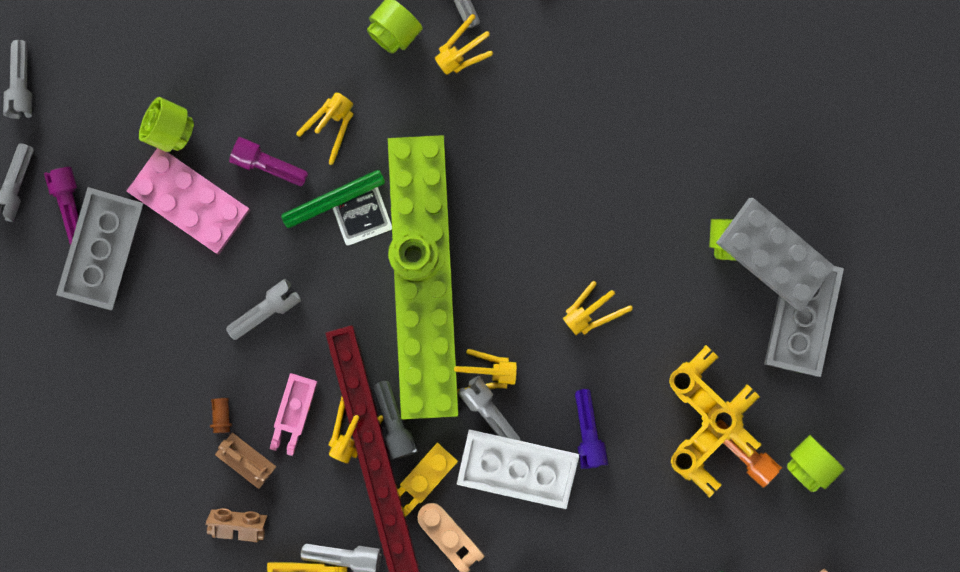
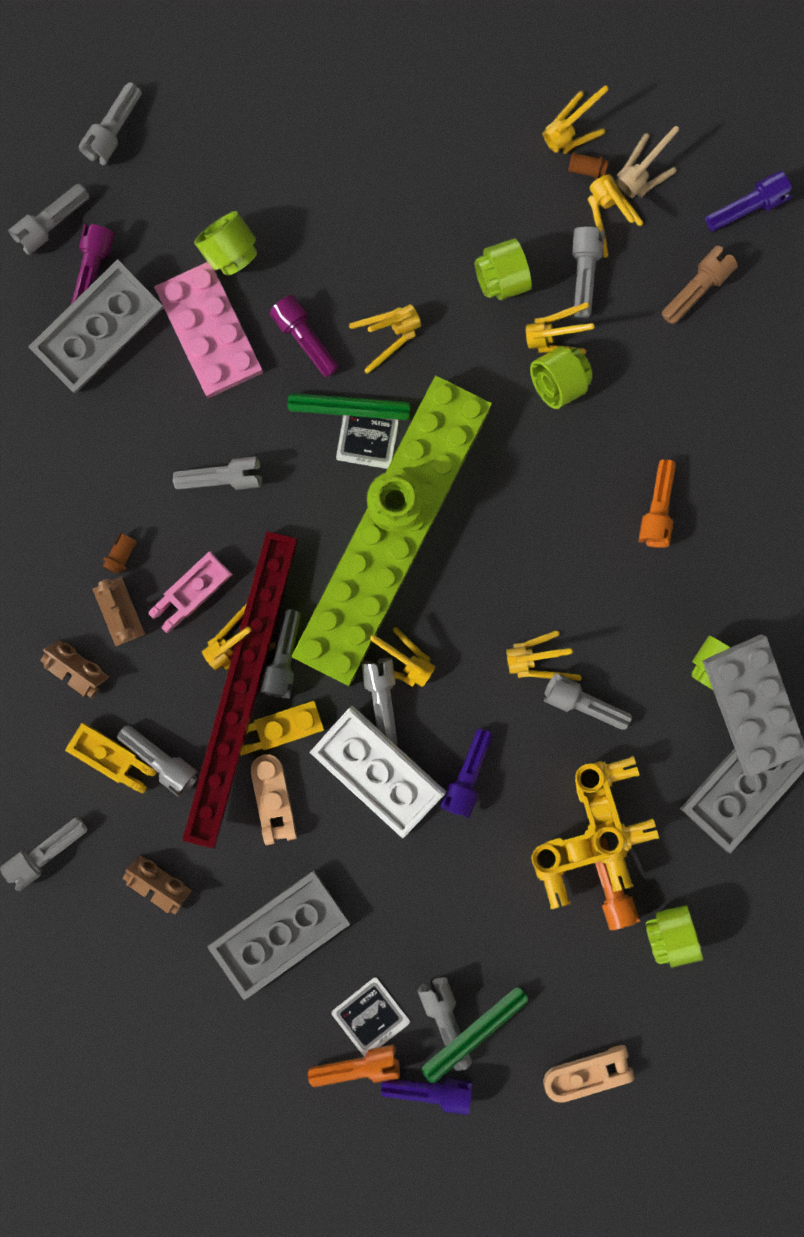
camera: 30 degrees right, 0 degrees up
none -> lime piece [530,346,593,409]
none -> light grey piece [543,673,632,730]
none -> orange piece [638,459,676,548]

